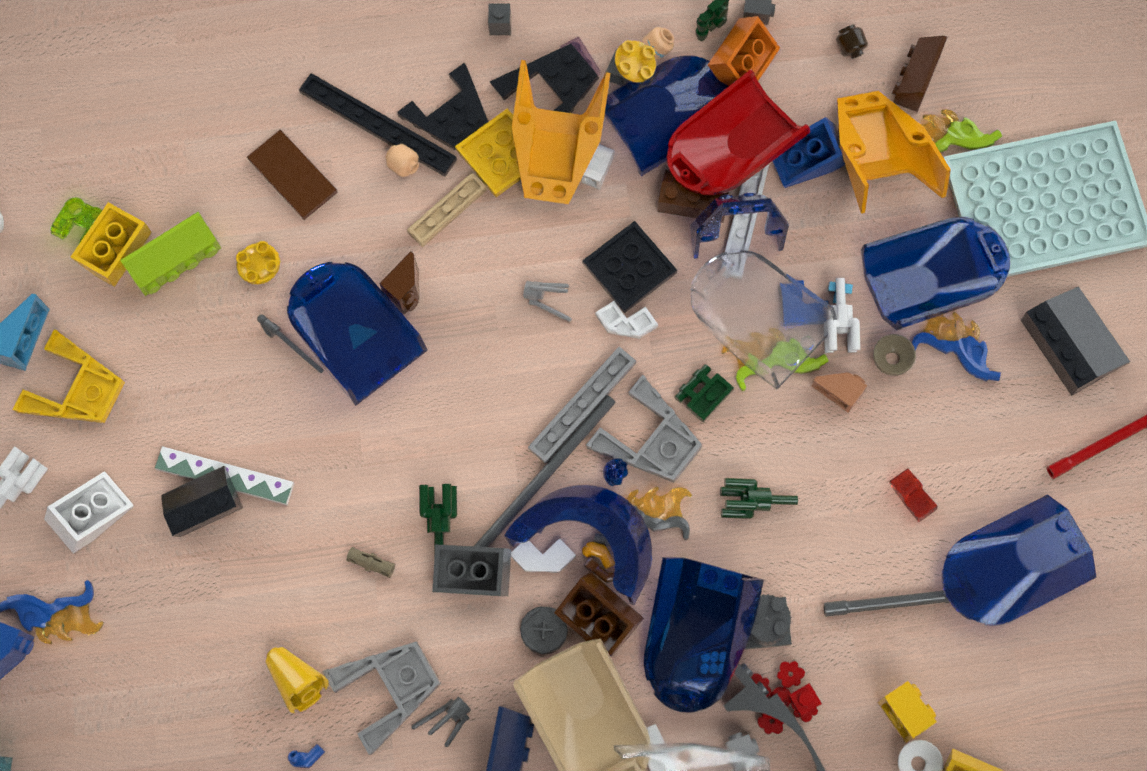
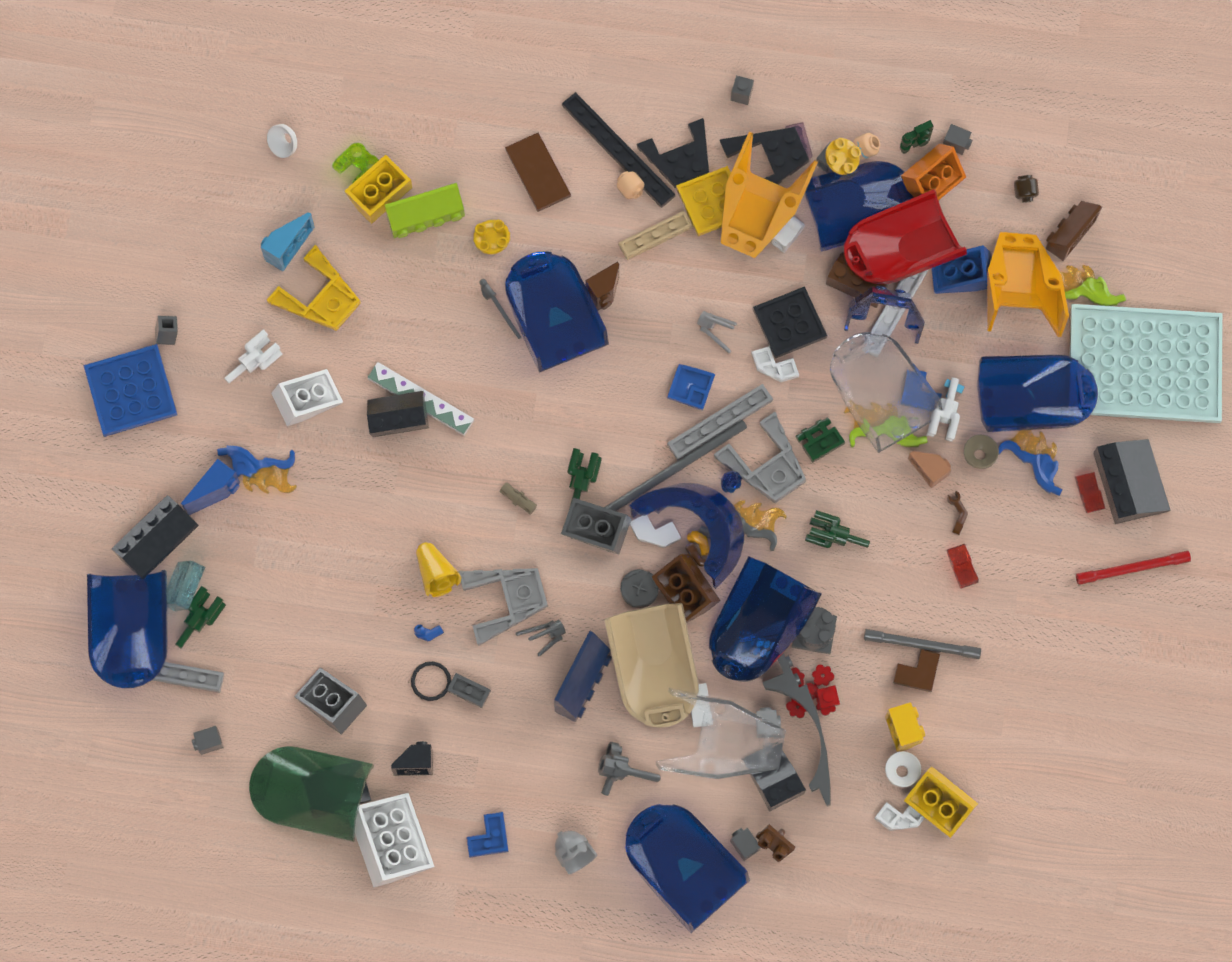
camera: 10 degrees right, 0 degrees up
clear blue windscreen [941,494,1097,626] -> none
none -> blue plate [667,364,715,411]
none -> reddish brown tile [893,650,940,692]
none -> reddish brown arm [947,491,968,535]
none -> clear red slope [1075,472,1105,513]

